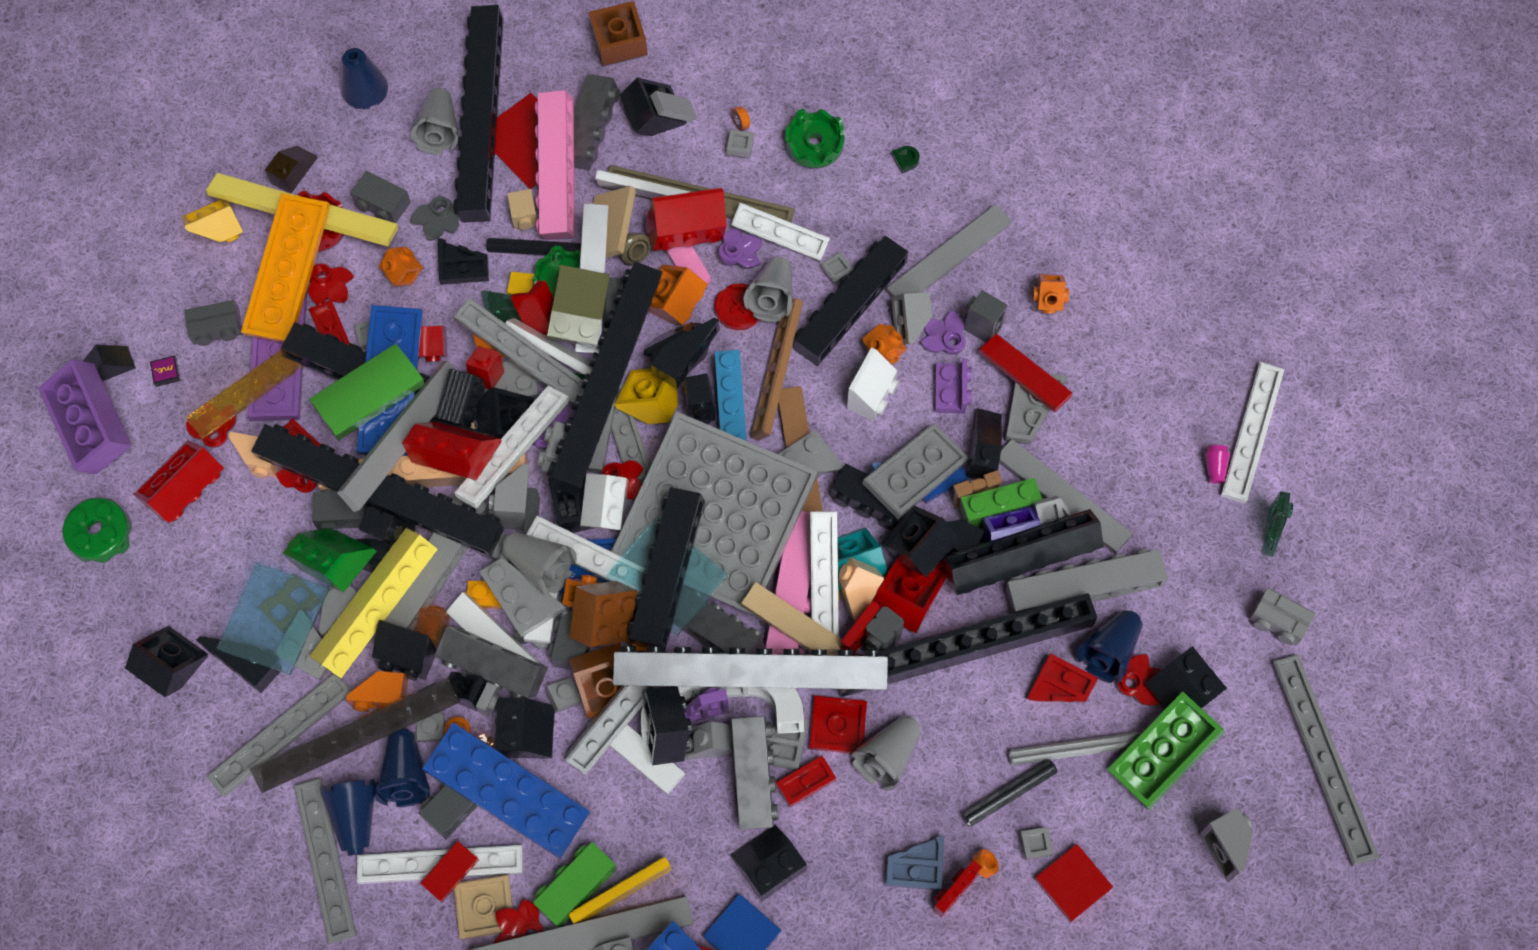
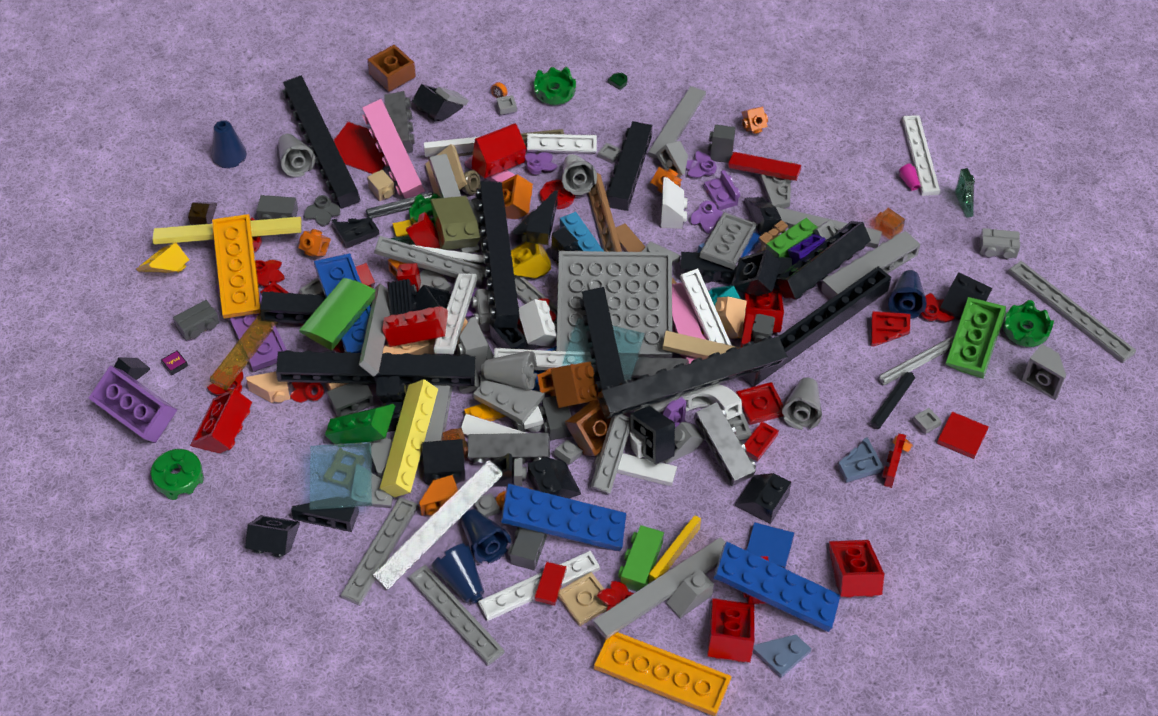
camera: 25 degrees left, 15 degrees down
none -> medium lavender plate [691,201,723,234]
none -> clear orange brick [875,208,905,240]
none -> green plate [1003,300,1054,347]

